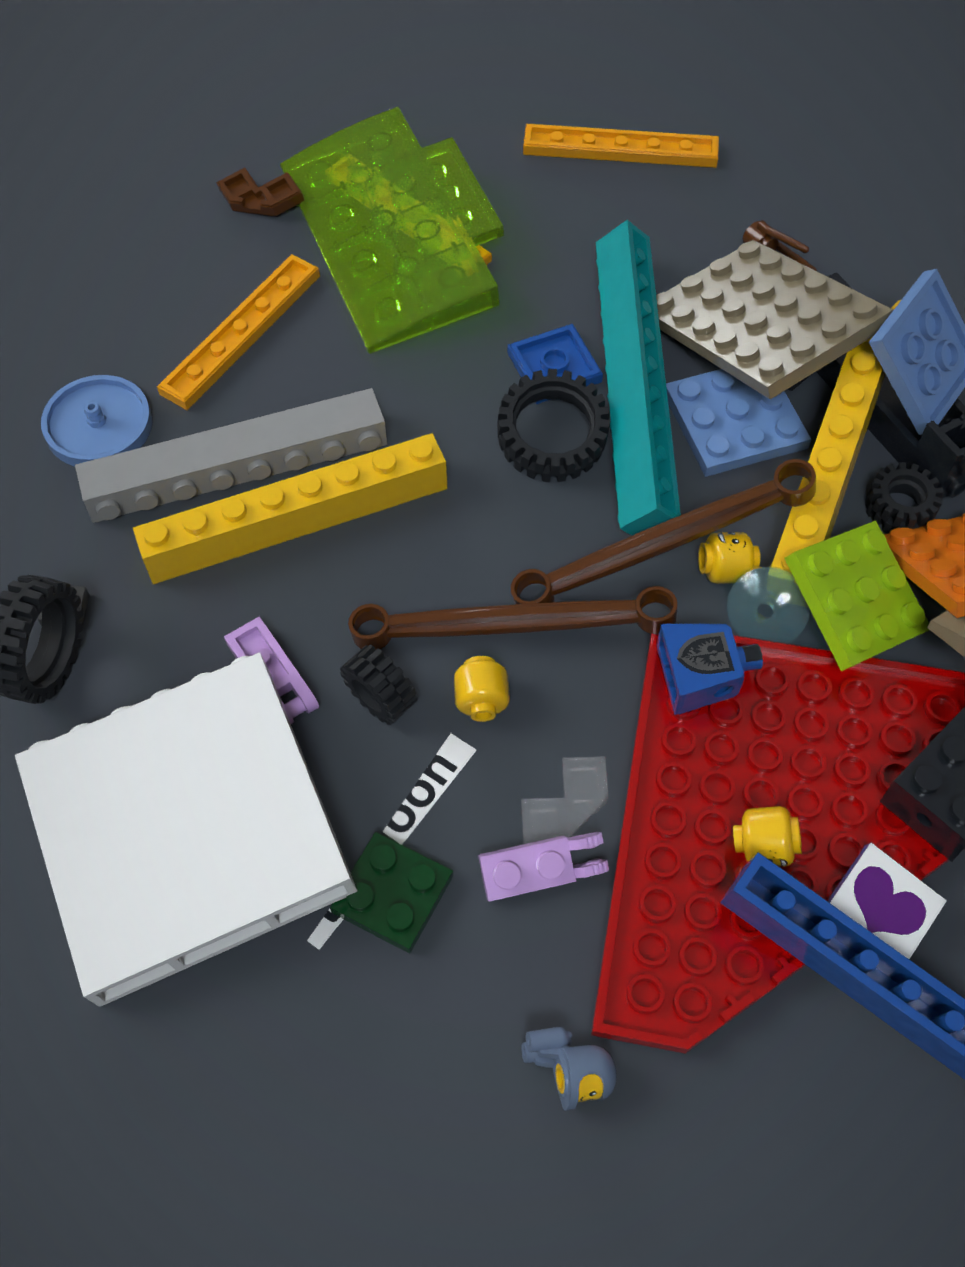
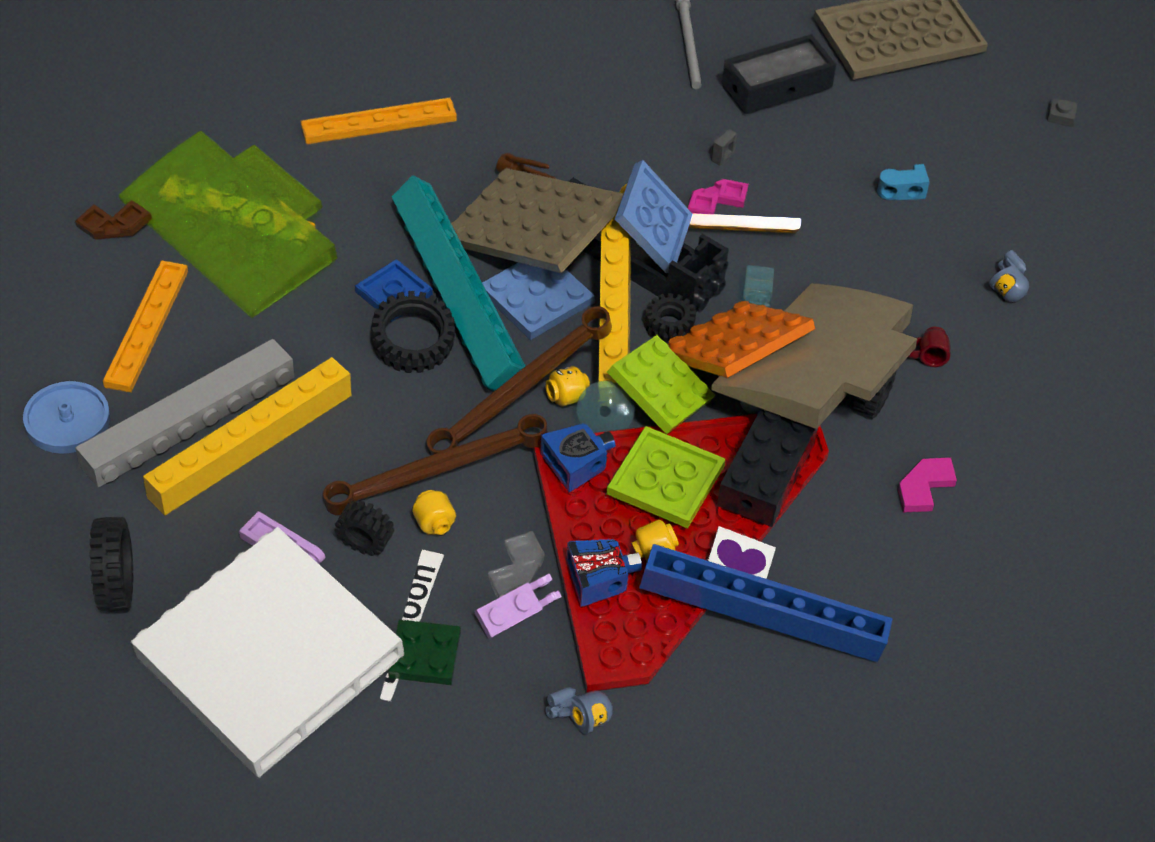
camera: 25 degrees left, 10 degrees down
none -> blue torso [566,539,642,606]
none -> lime plate [607,426,726,528]

